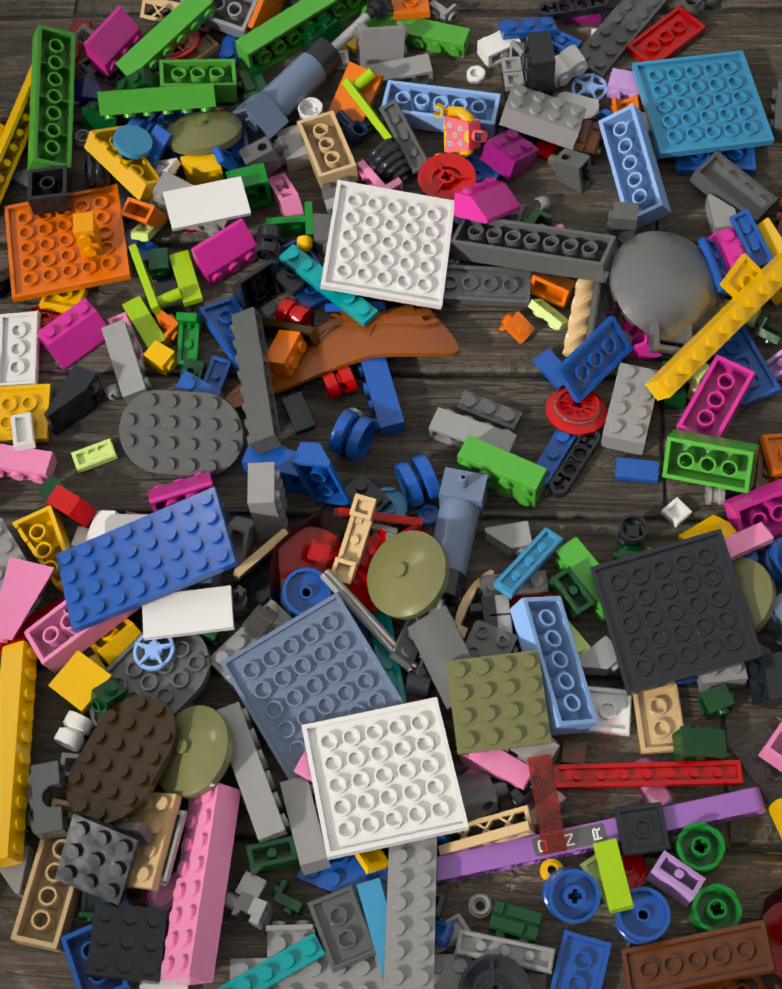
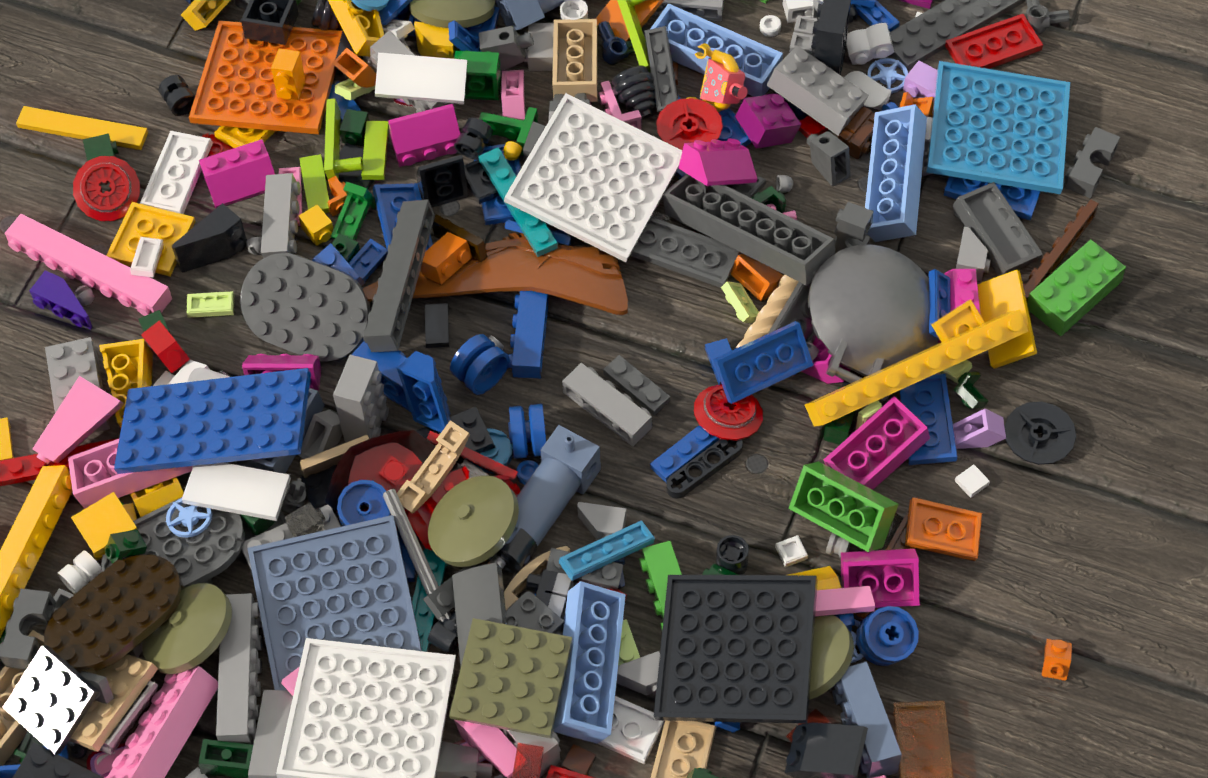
camera: 15 degrees right, 5 degrees down
red wheel [275,297,313,326] -> none
red wheel [321,366,358,401] -> none
bright green brick [457,435,547,508] -> none
orange bracket [498,311,535,344] -> none
dark green brick [548,566,595,620] -> none
light grey brick [601,363,658,455] -> none
blue tile [614,457,659,484] -> none
light grey brick [697,663,748,692] -> none
dark green brick [697,683,736,720] -> none
blue plate [729,209,773,268] -> none

